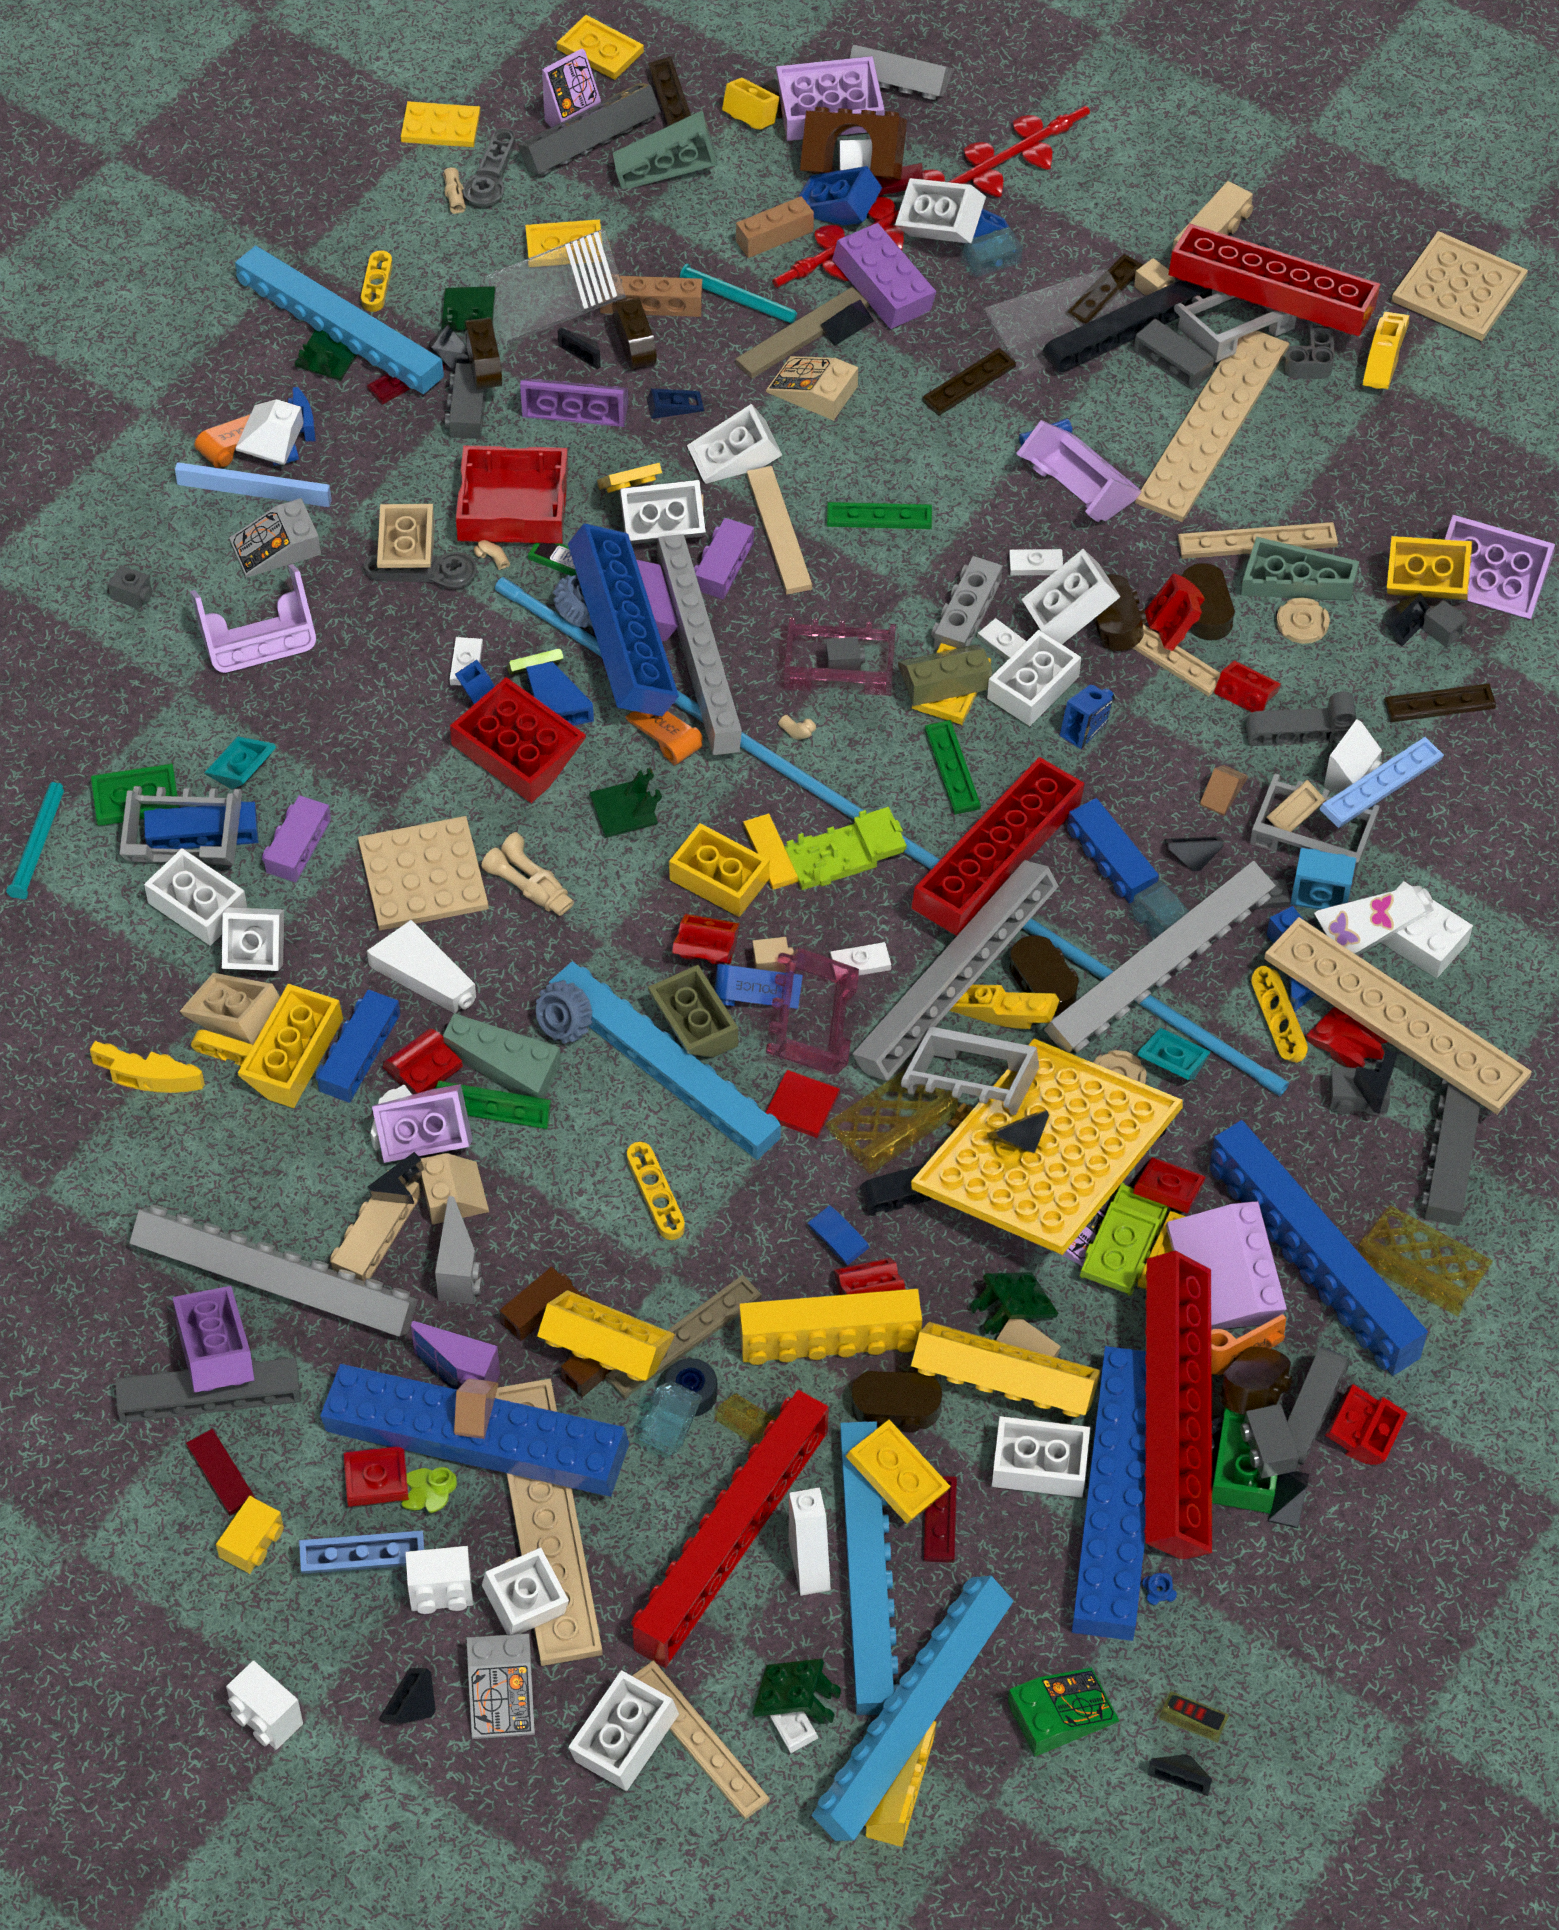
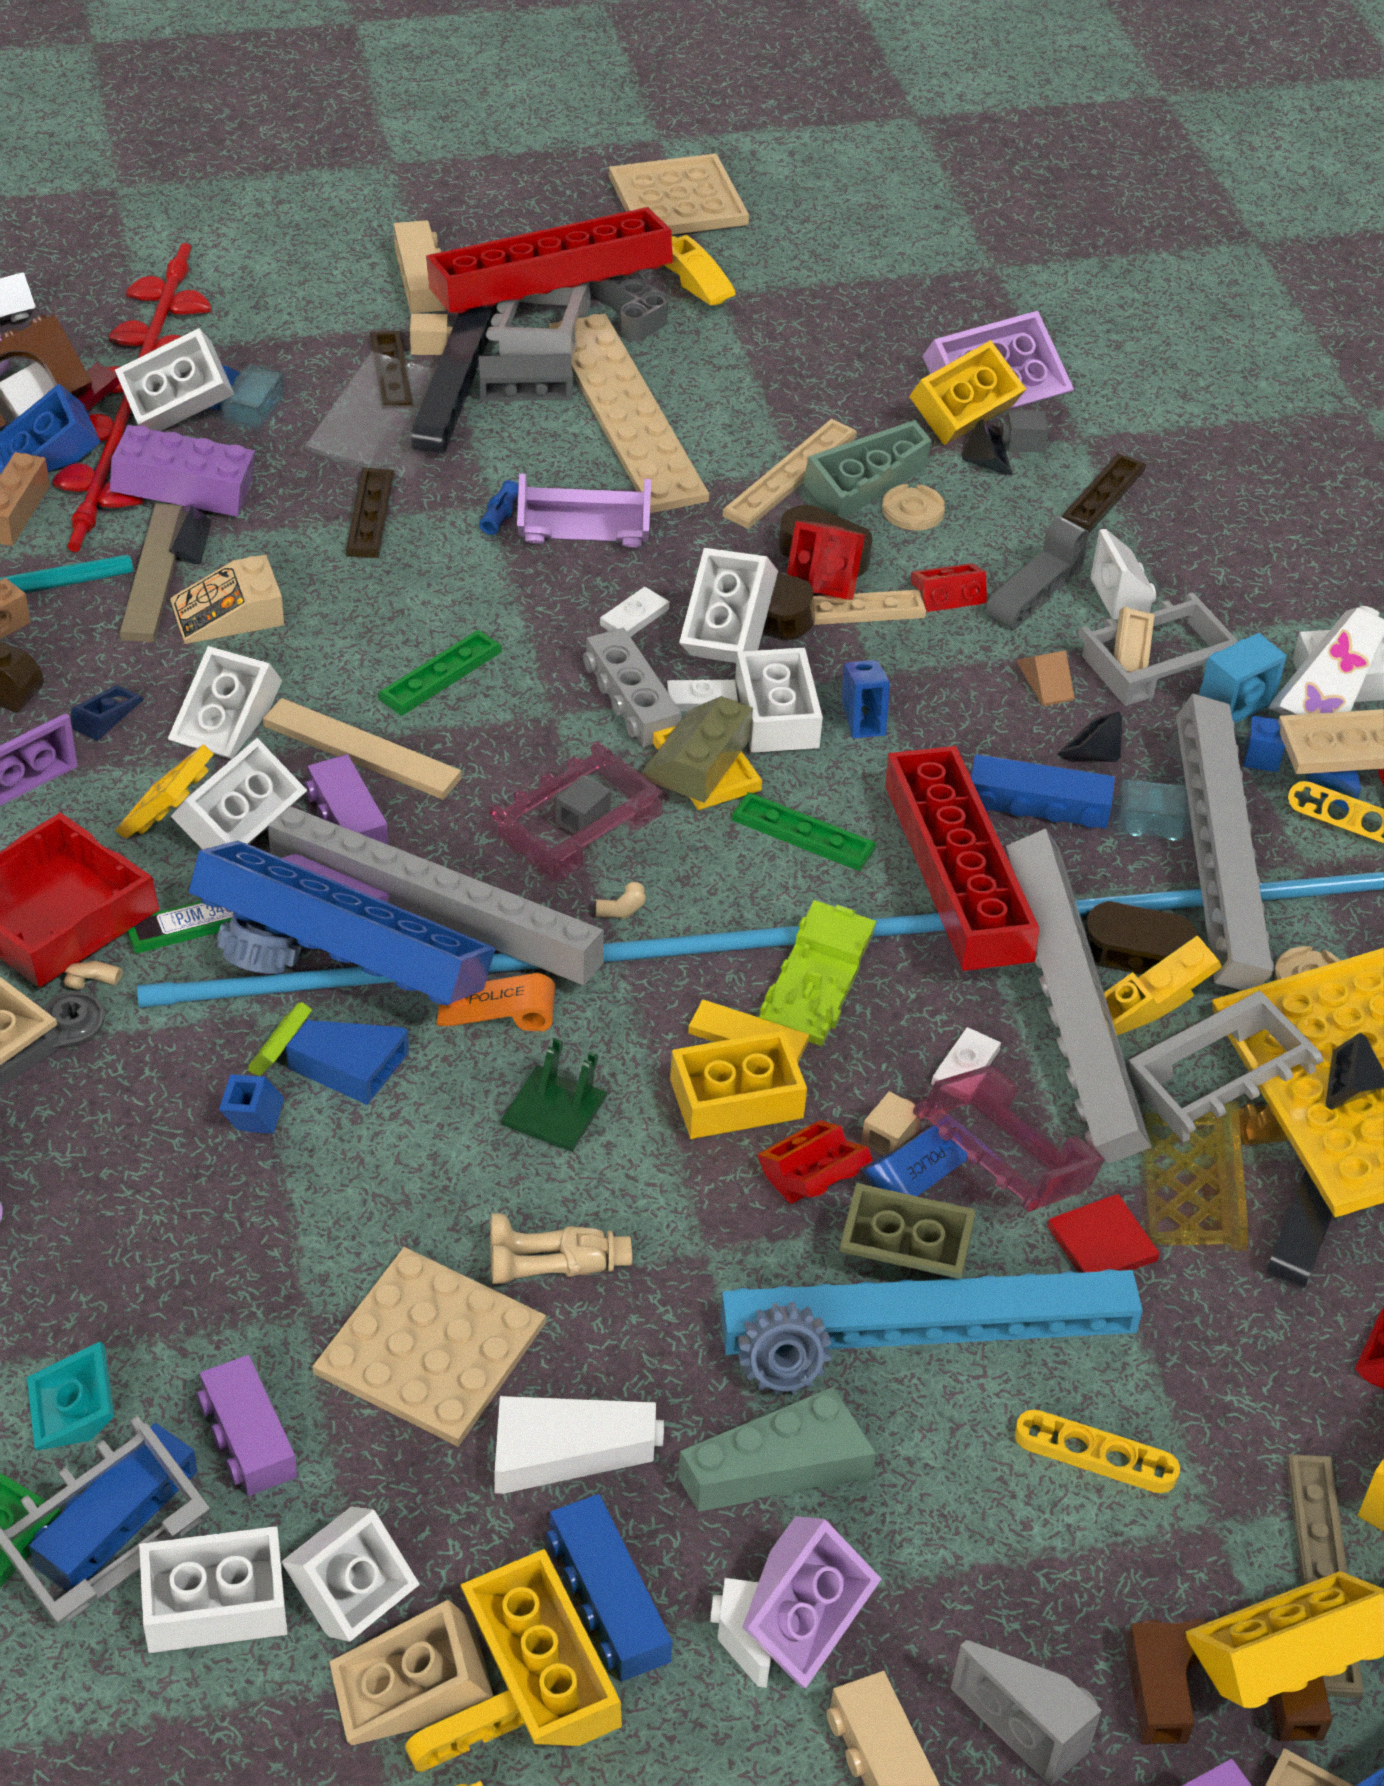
camera: 50 degrees left, 10 degrees down
black slope [367,1152,424,1204] -> none
red brick [383,1028,463,1094] -> none
tan slope [420,1153,489,1225] -> none
green tile [436,1081,551,1129] -> none
white plate [450,637,483,685] -> none
red slope [450,677,586,803] -> none
blue slope [808,1205,870,1265] -> none
teal slope [1138,1027,1211,1080] -> none
light blue tile [1319,737,1444,828] -> none

